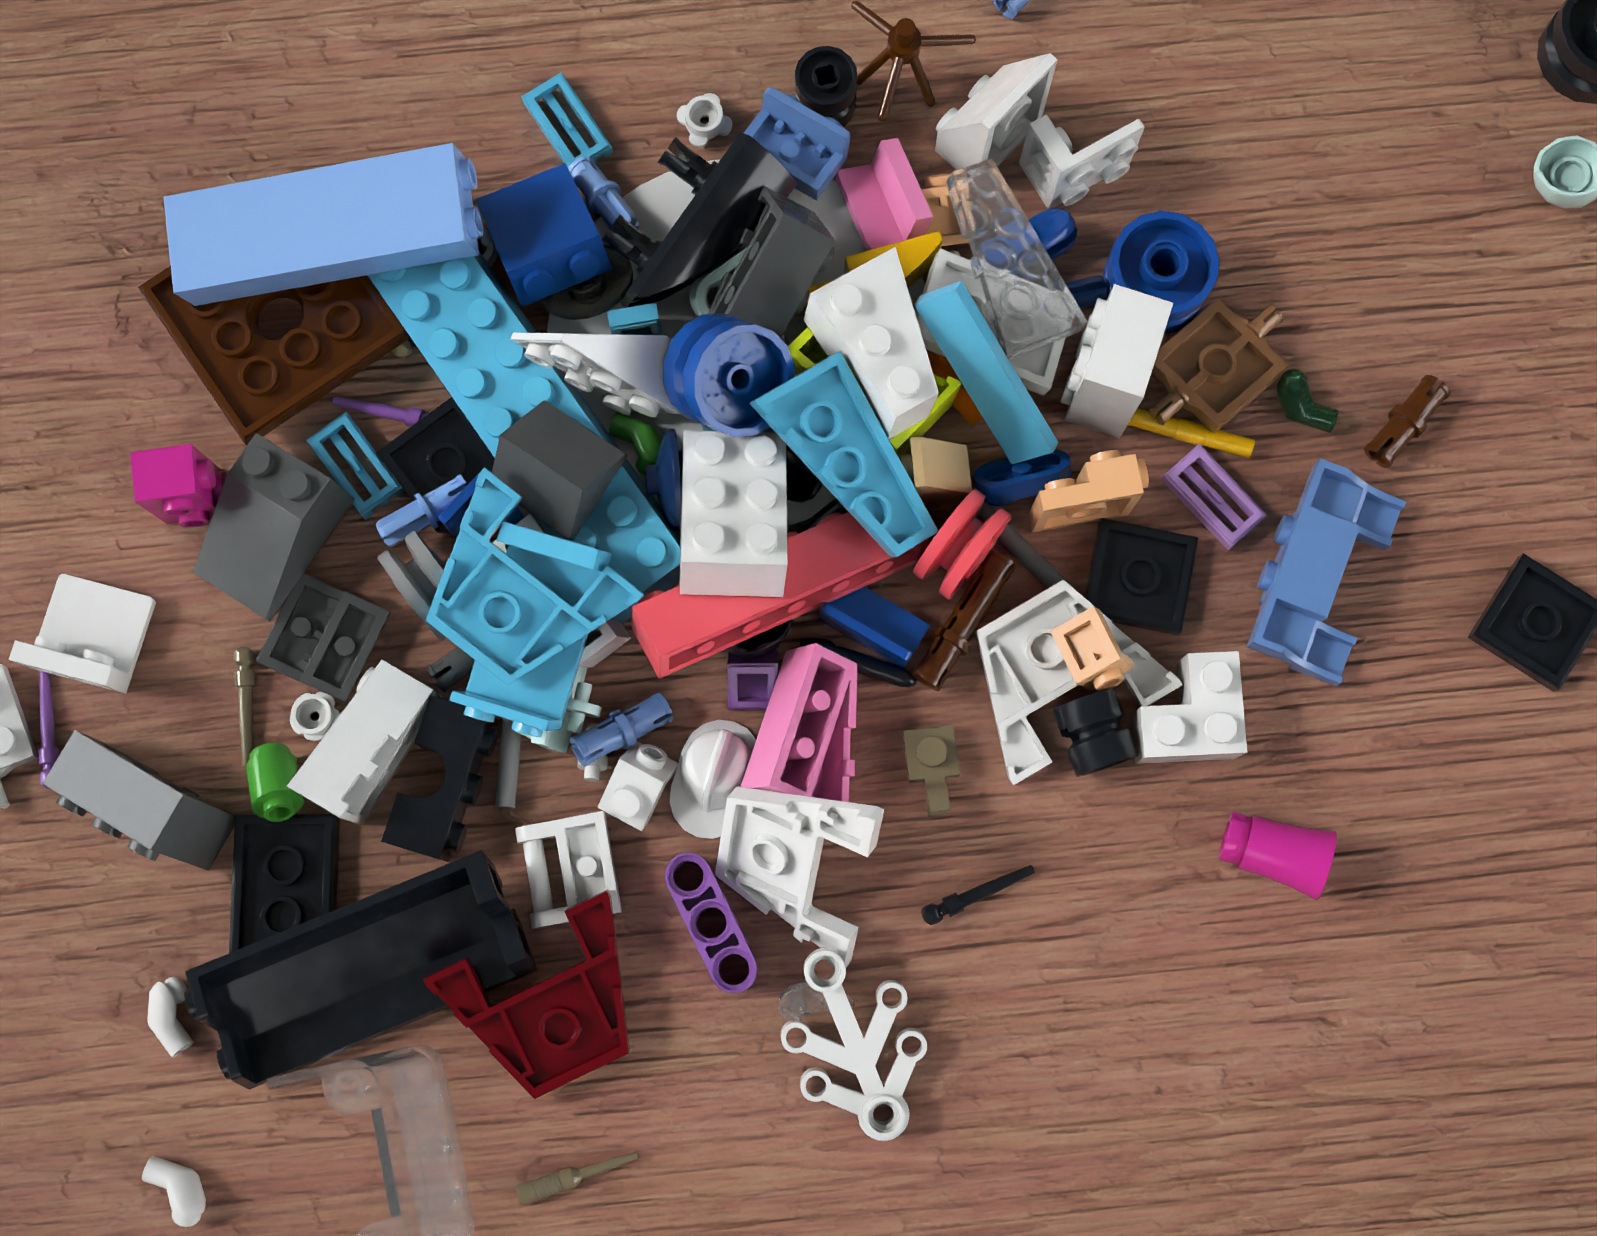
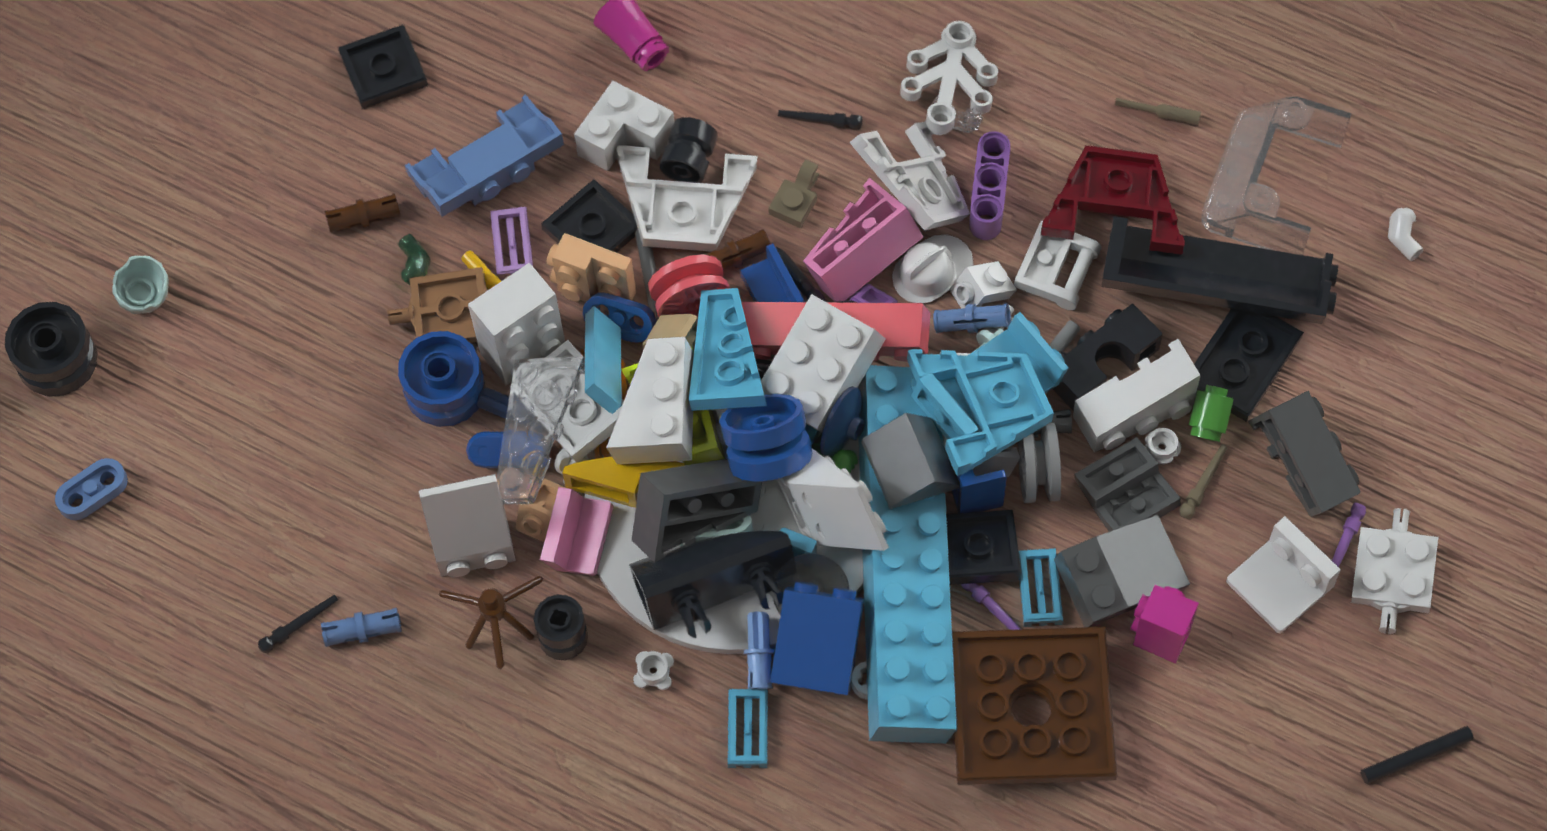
camera: 145 degrees left, 15 degrees down
white arm [147,977,194,1058] -> none
light blue brick [164,143,483,306] -> none
light blue axle [376,474,466,547] -> none
medium blue bracket [744,87,851,201] -> none
white bracket [1019,114,1145,210] -> none
light nougat bracket [1050,606,1135,692] -> none

